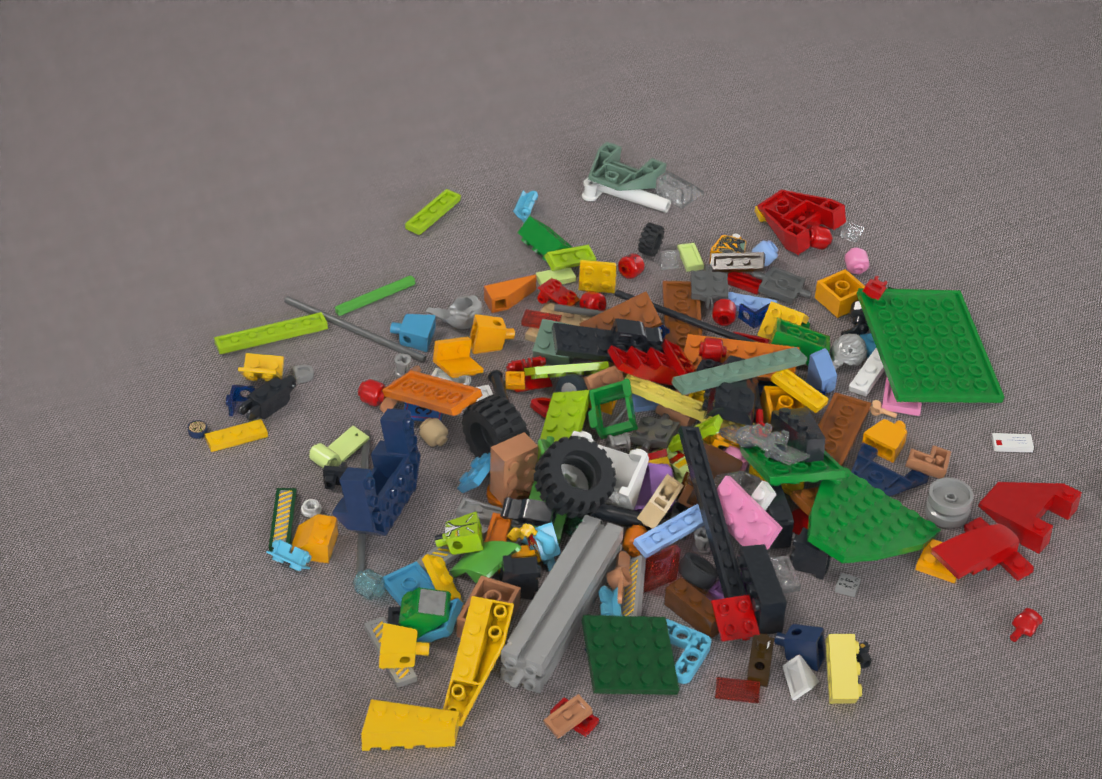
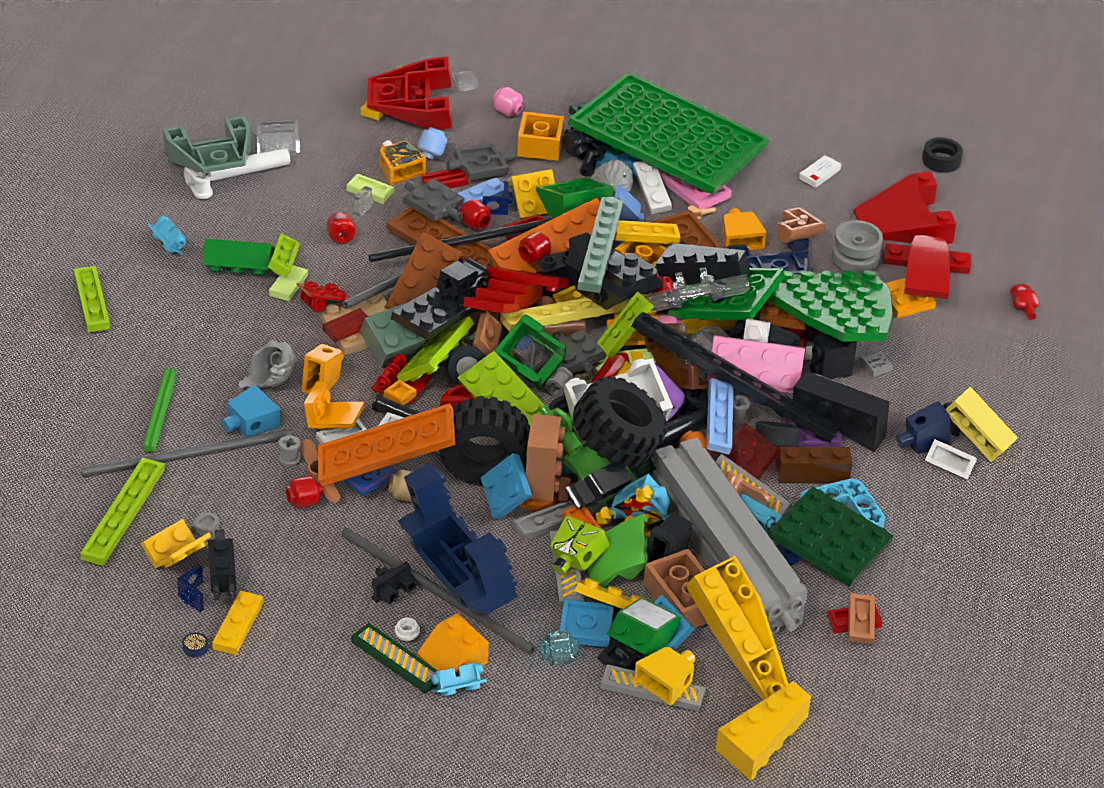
camera: 50 degrees left, 0 degrees up
yellowish green door [309,426,370,468] -> none
orange slope [484,274,537,313] -> none
yellow bracket [579,260,617,293] -> none
red head [579,291,607,311] -> none
tan slope [637,474,684,529] -> none
black tyre [638,222,664,257] -> none
plate [710,252,765,272] -> none
red hinge [711,595,760,642] -> none
clear red tile [715,677,760,703] -> none
dark brown torso [746,634,775,687] -> none
red head [809,225,833,250] -> none
red plate [863,276,888,300] -> none

